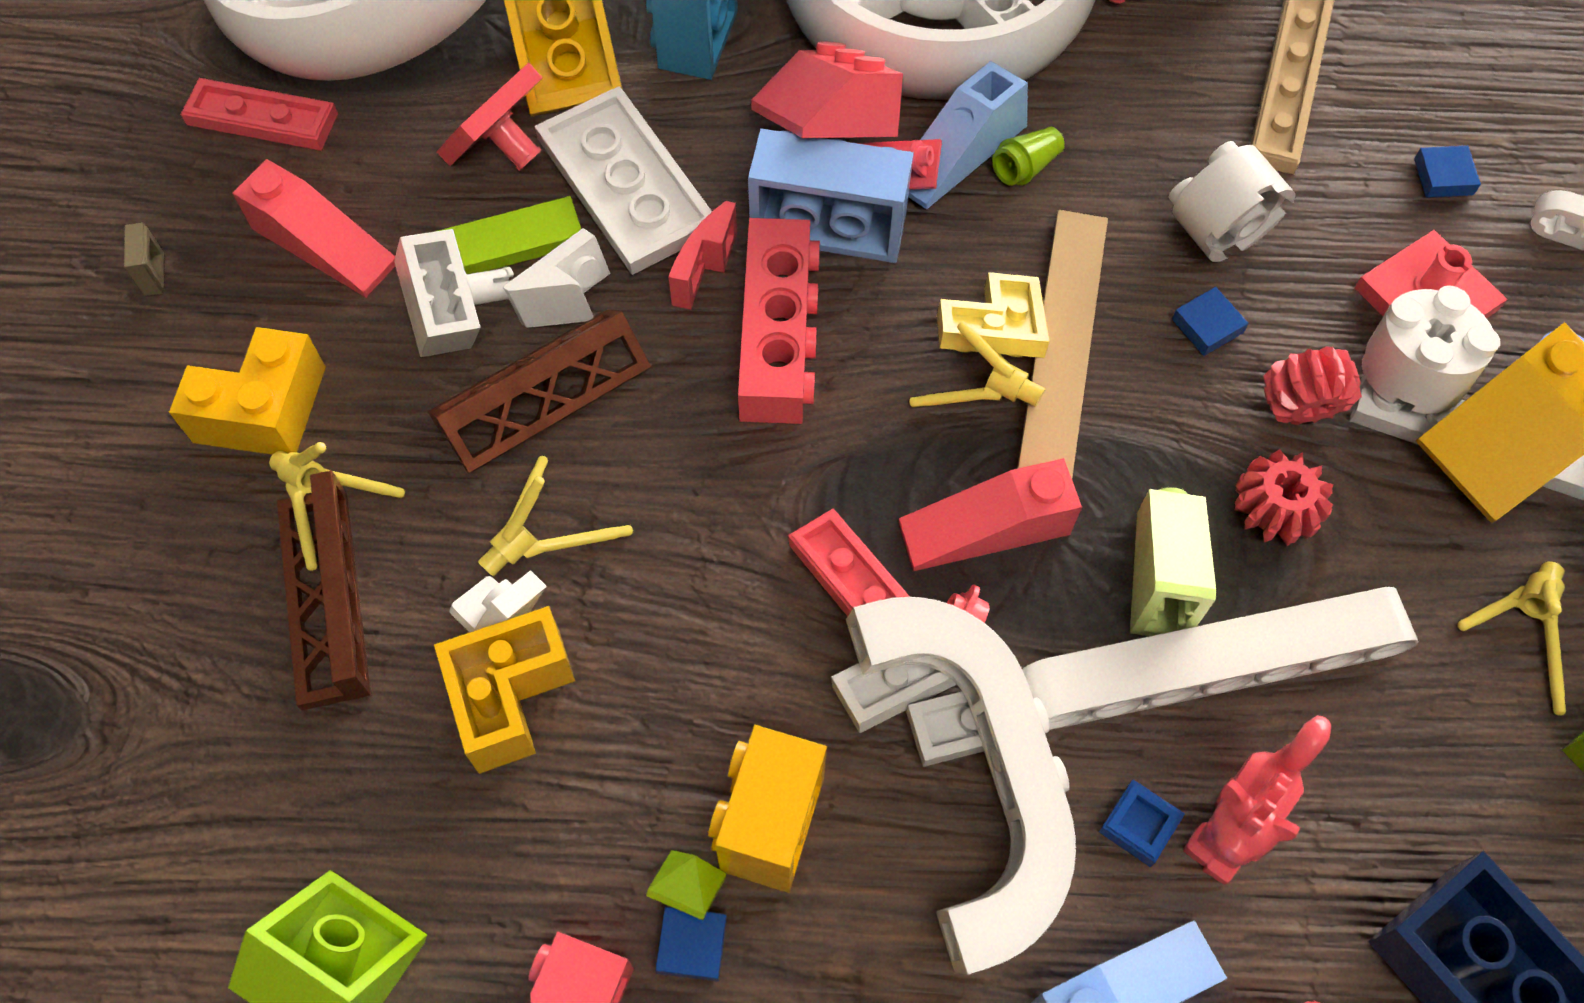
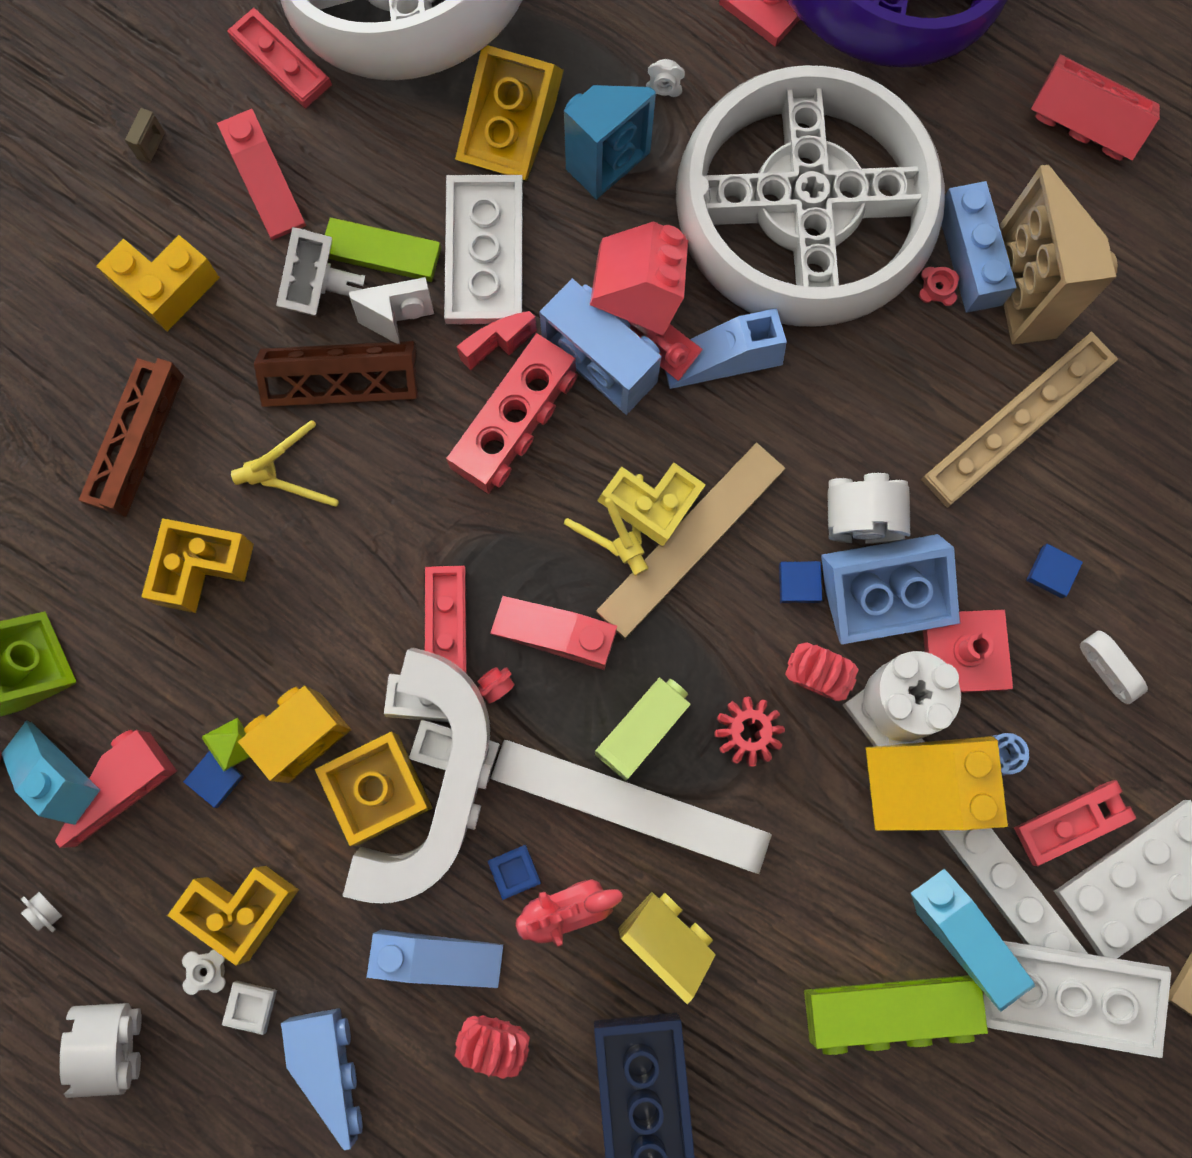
camera: 30 degrees right, 15 degrees up
light yellow plant [269,442,405,571] -> none
coral tile [436,62,543,171] -> none
white bracket [449,570,547,632] -> none
lime cone [992,127,1065,186] -> none
light yellow plant [1457,561,1566,716] -> none
none -> yellow brick [315,731,433,846]
none -> light yellow slope [618,892,716,1005]
none -> light blue slope [821,534,960,645]

